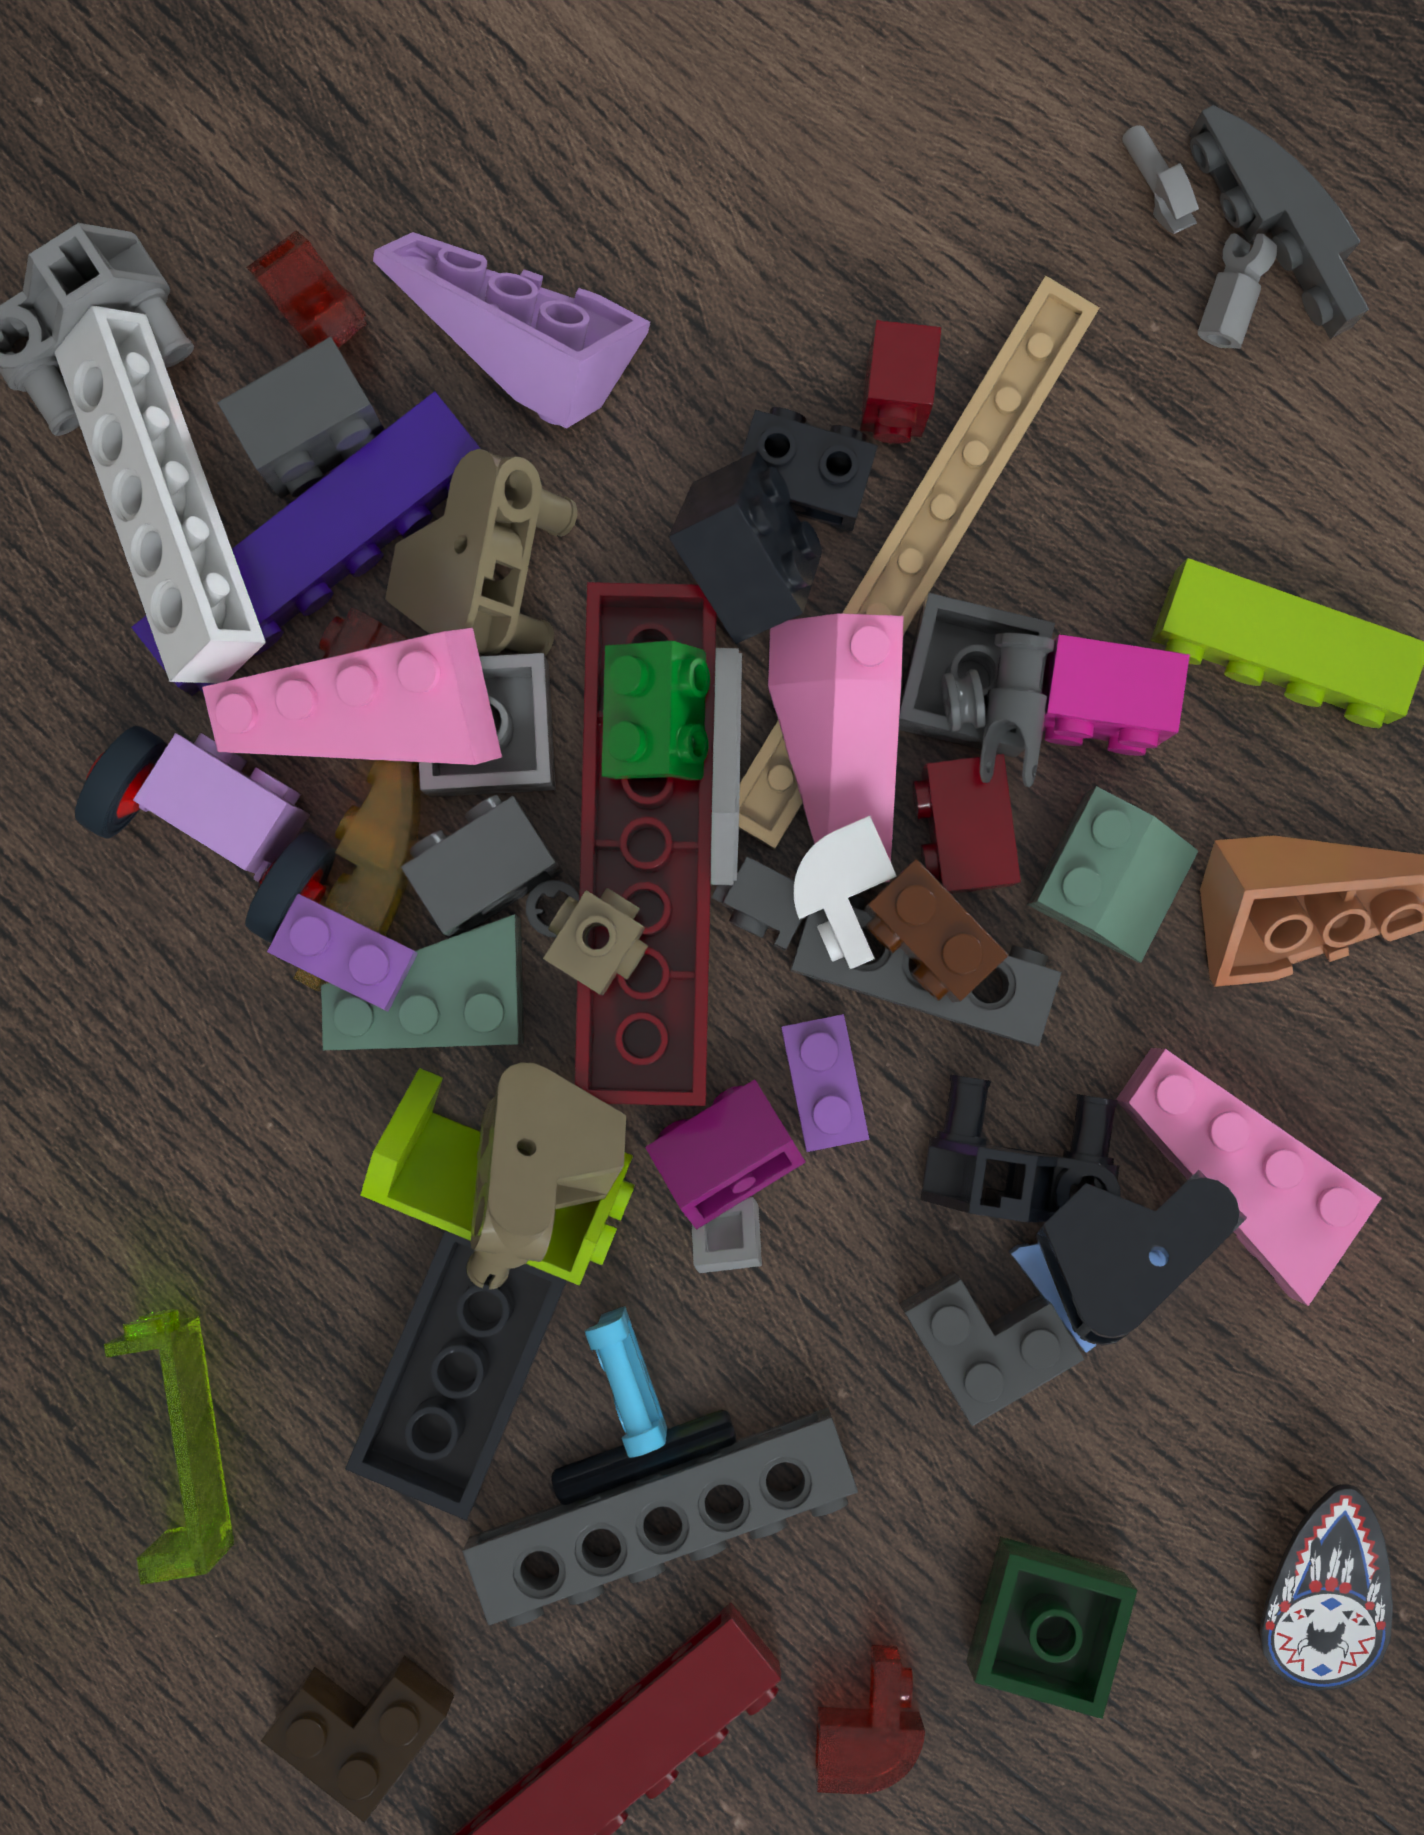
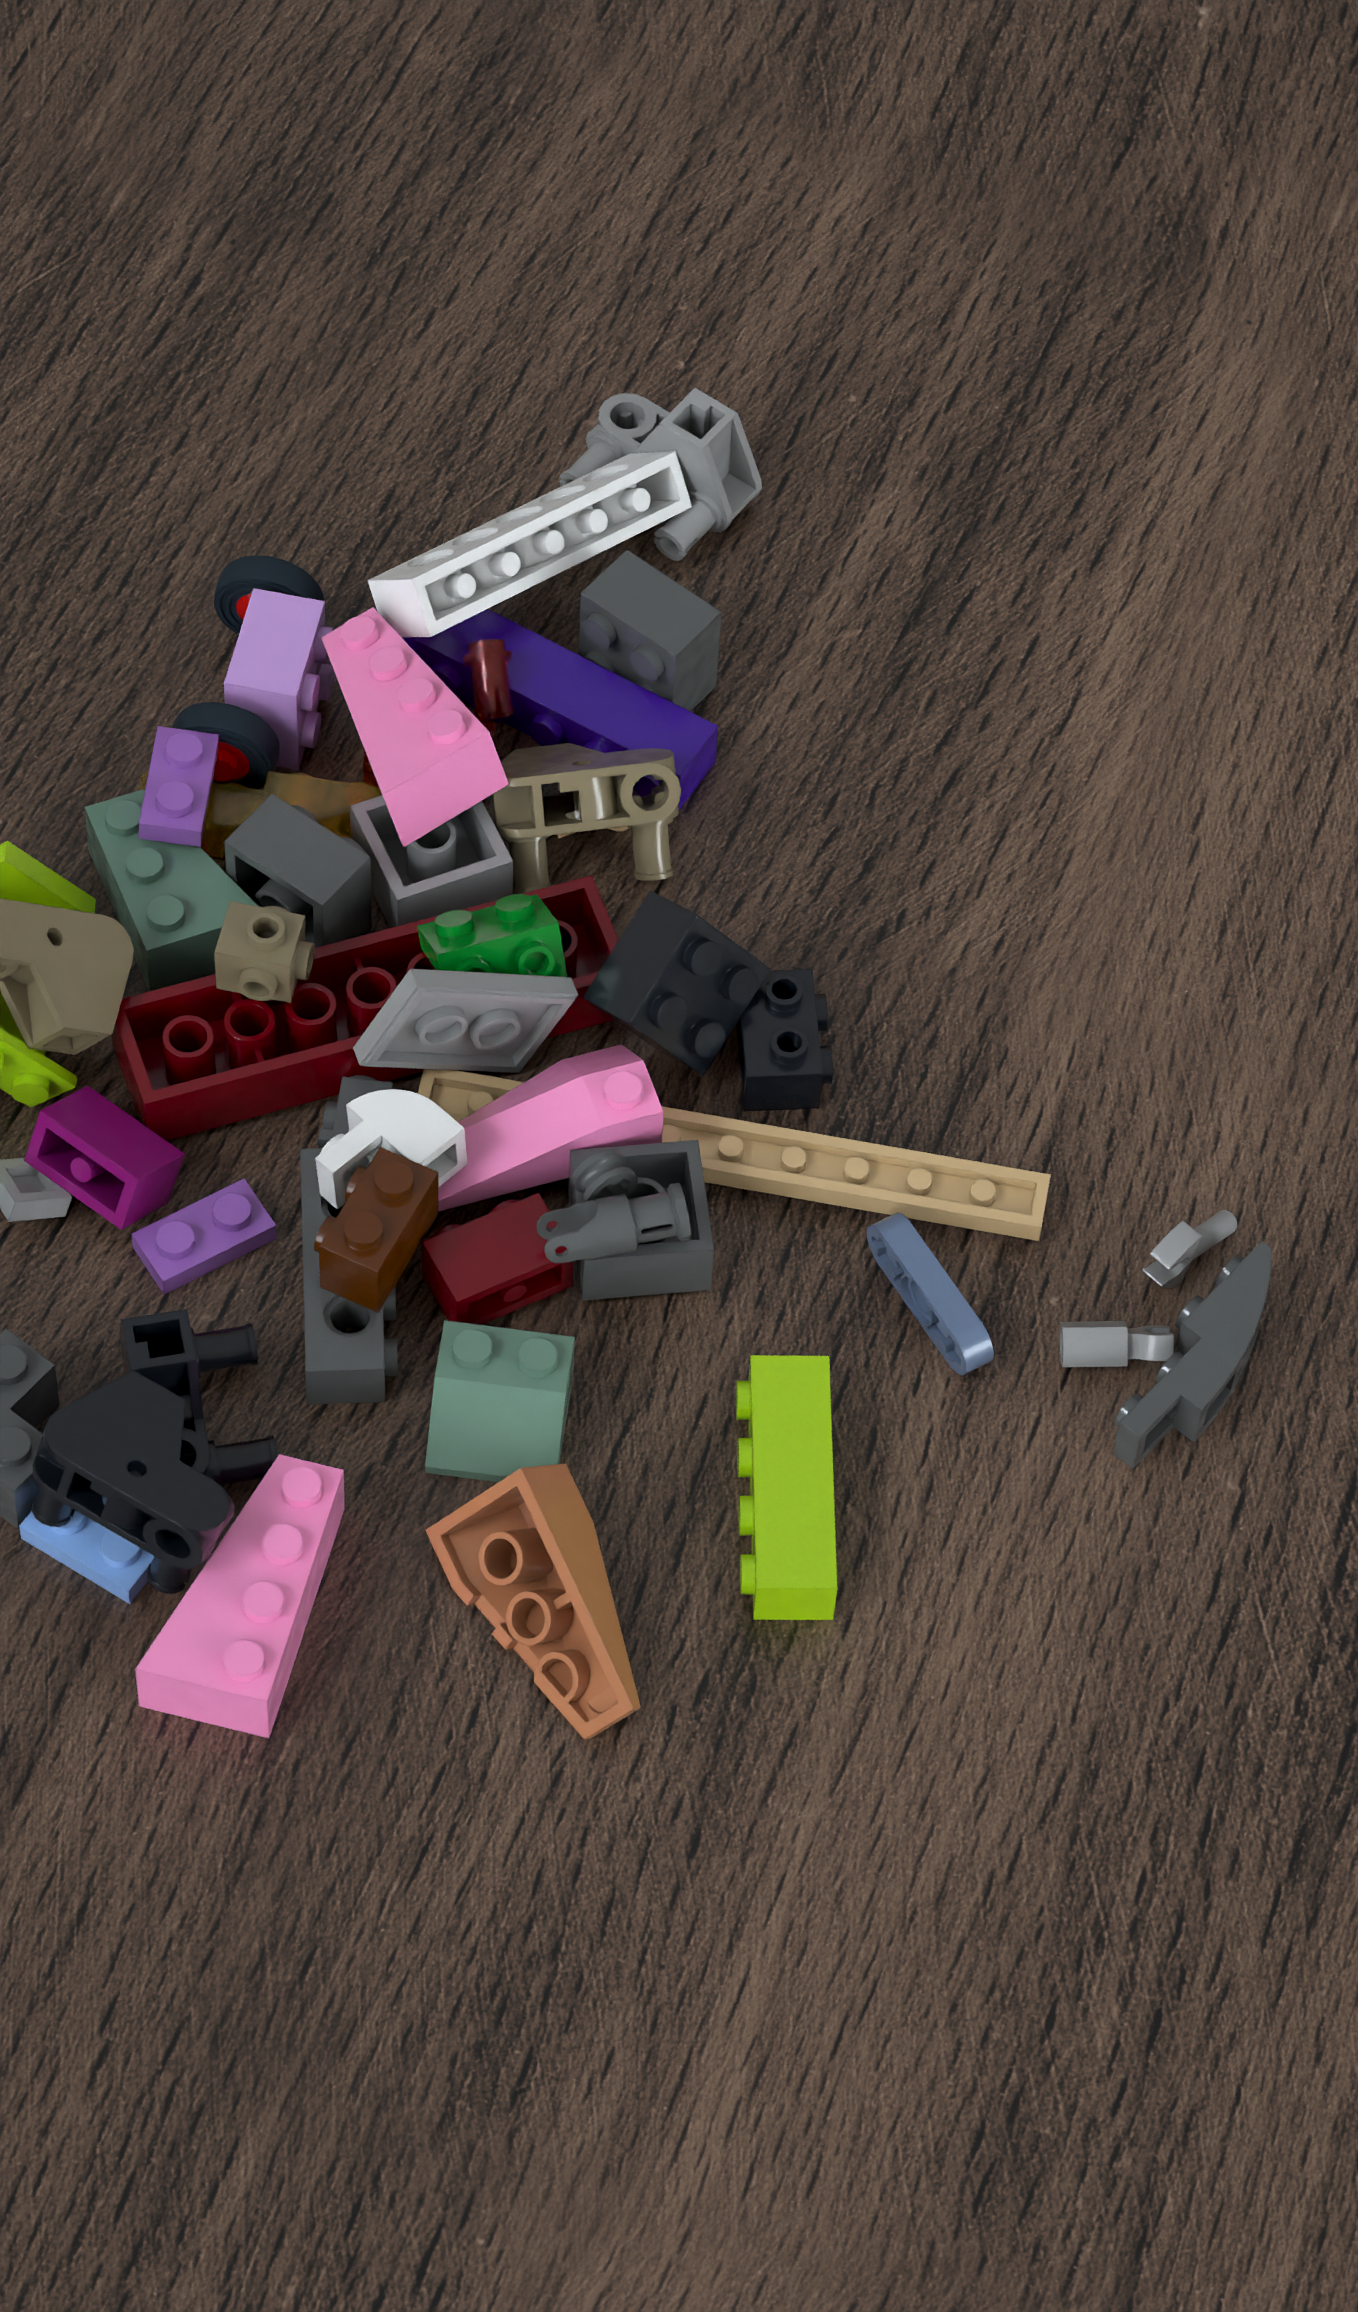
camera: 65 degrees right, 30 degrees down
clear red brick [246,230,367,350] -> none
lavender wedge [373,232,650,429] -> none
dark red brick [860,320,942,444] -> none
dark pink brick [1042,634,1190,756] -> none
none -> clear red pin [464,639,514,719]
none -> sand blue beam [867,1212,994,1375]

